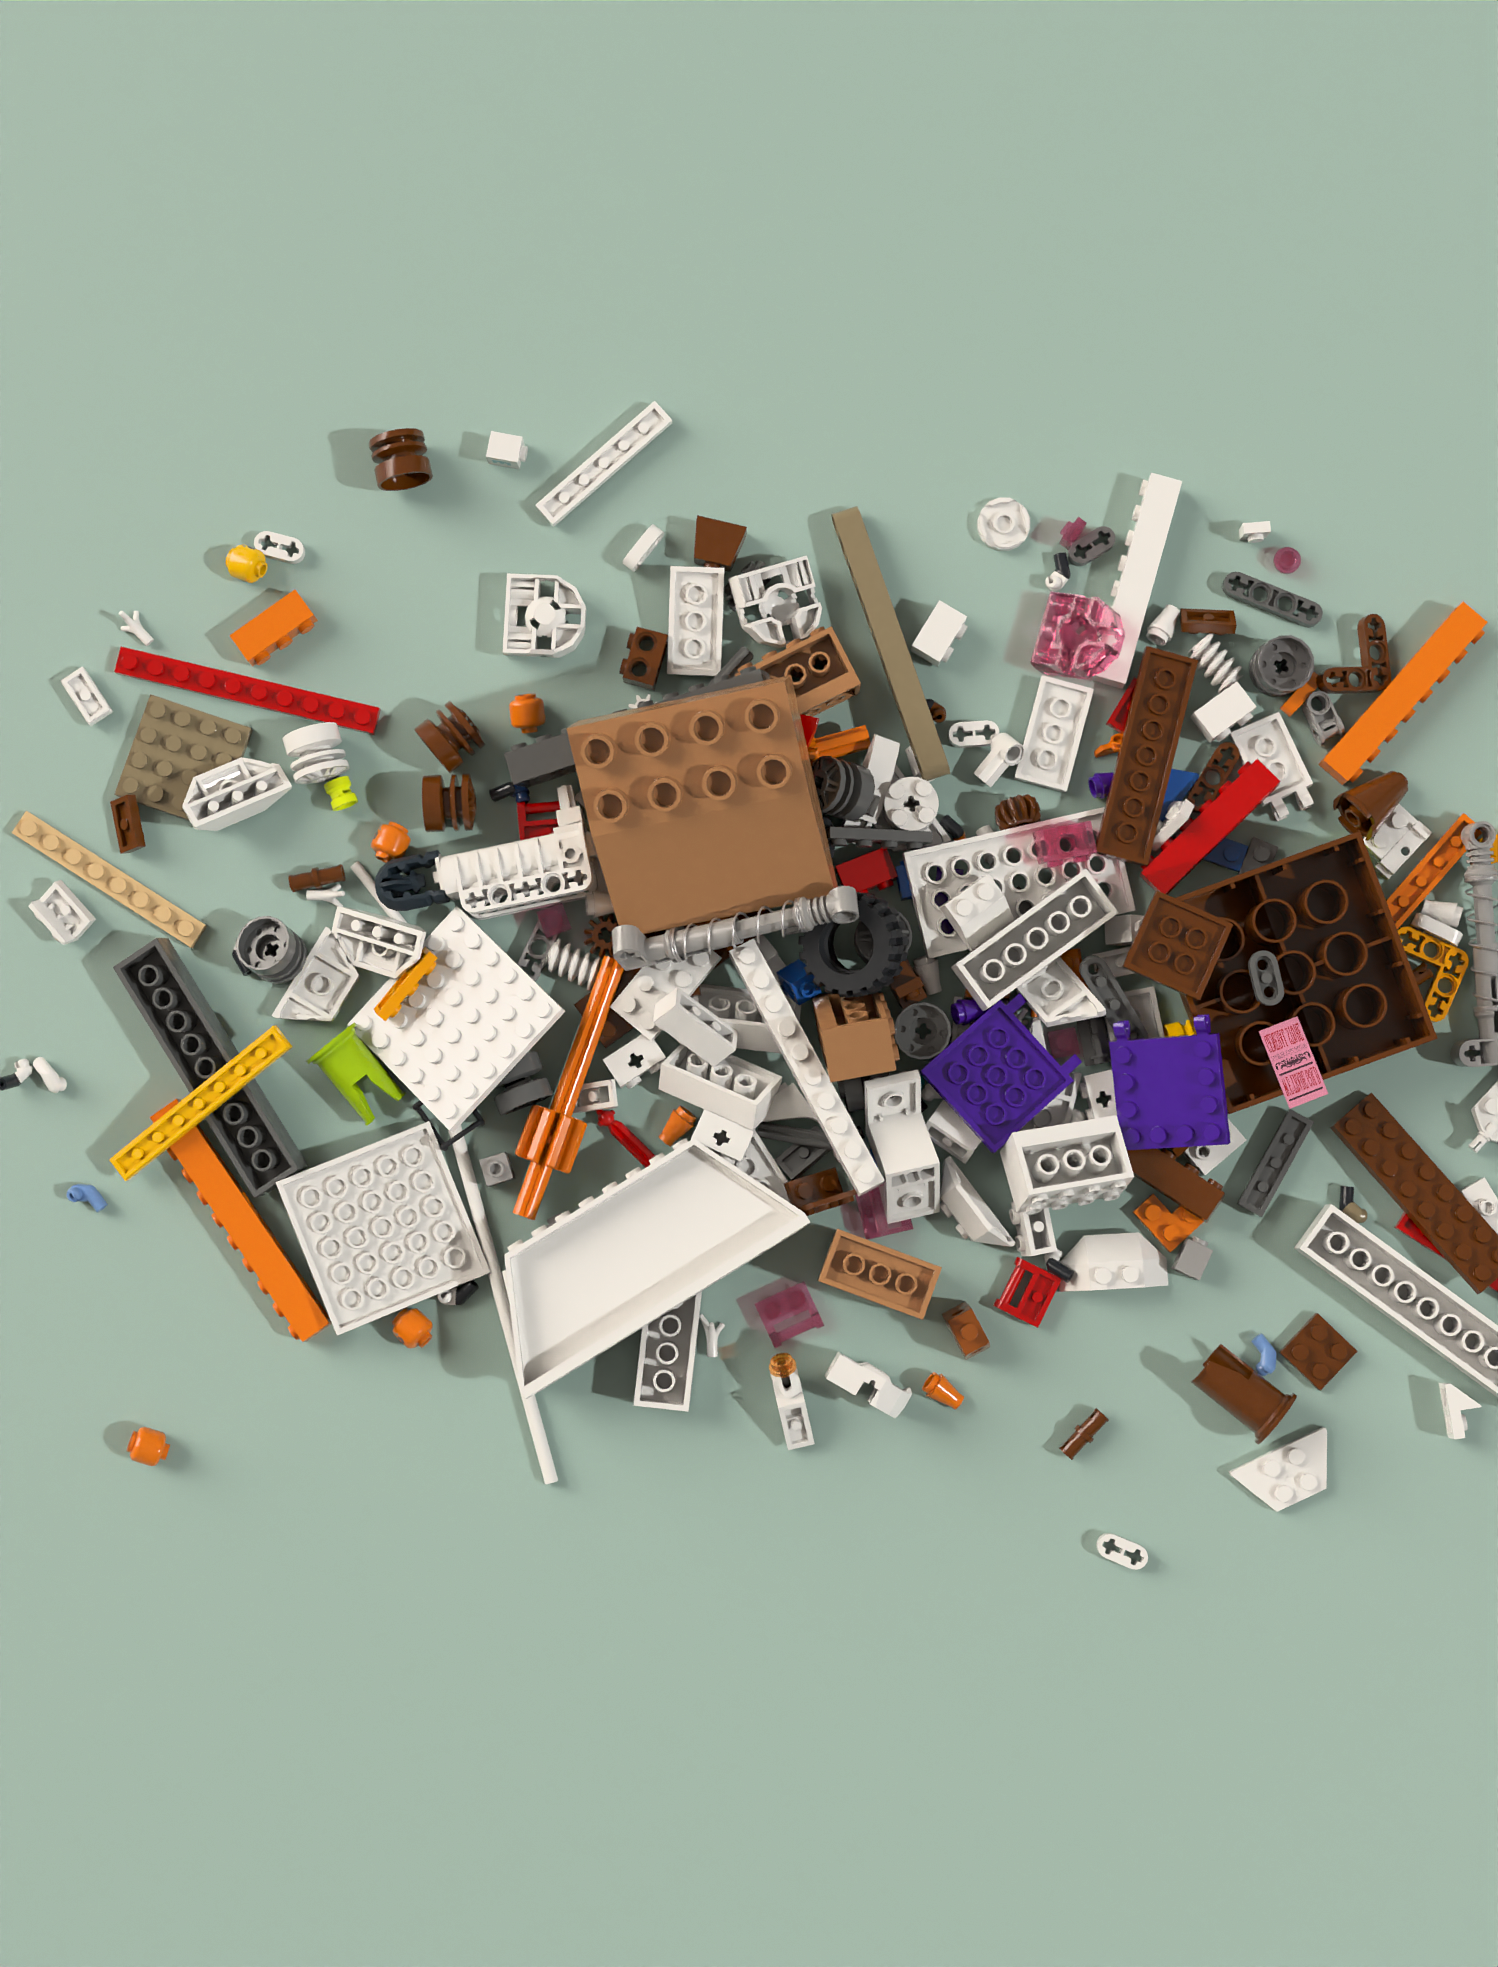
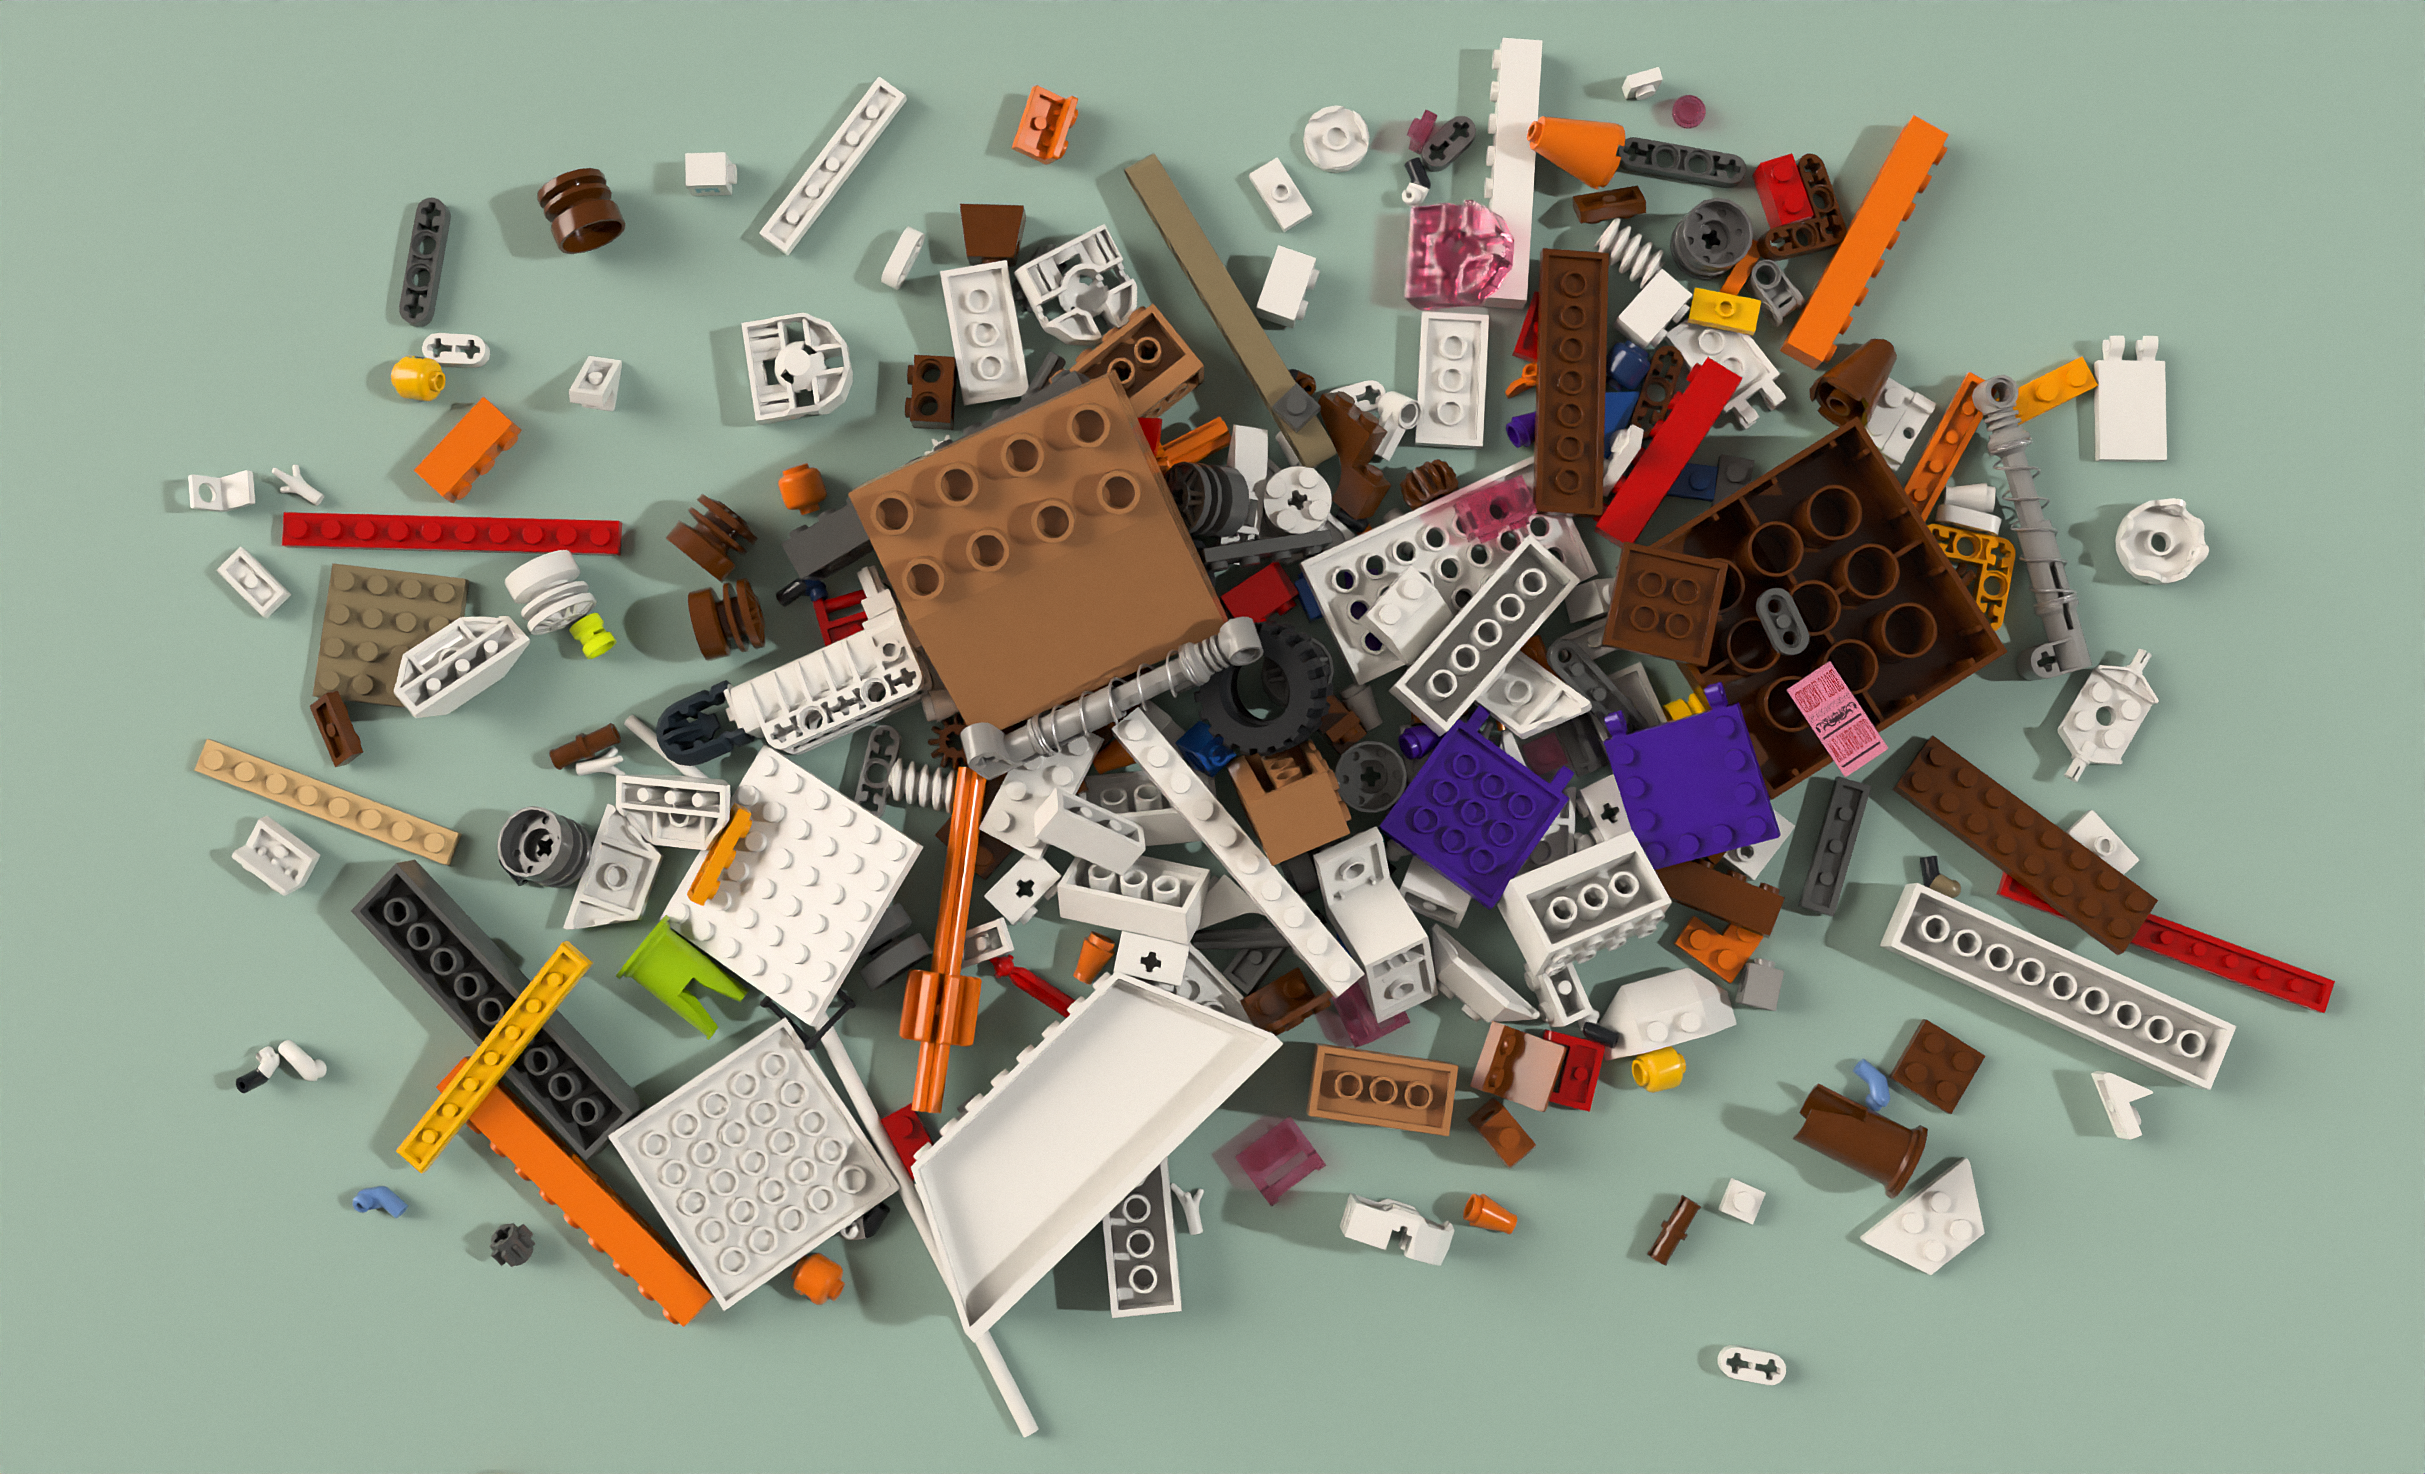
camera: 15 degrees left, 0 degrees up
orange head [371,822,411,863] -> none
light grey brick [479,1152,516,1187] -> none
clear pink plate [537,903,572,938] -> none
white plate [769,1353,815,1450] -> none
white cone [1146,604,1180,646] -> none
none -> white bracket [188,470,255,512]
none -> dark grey beam [399,197,451,327]
none -> dark grey gear [489,1223,535,1267]
none -> white slope [569,356,622,411]
none -> red plate [881,1103,934,1181]
none -> orange bracket [1011,85,1078,165]
none -> orange cone [1093,739,1136,775]
none -> white plate [1249,157,1312,232]
none -> dark grey plate [1272,383,1321,433]
none -> reddish brown arch [1318,391,1392,520]
none -> bracket [1470,1021,1567,1112]
none -> orange cone [1527,116,1625,190]
none -> dark blue head [1606,340,1651,392]
none -> yellow head [1632,1046,1686,1093]
none -> yellow plate [1687,287,1761,336]
none -> white plate [1718,1178,1766,1225]
none -> red brick [1752,153,1814,229]

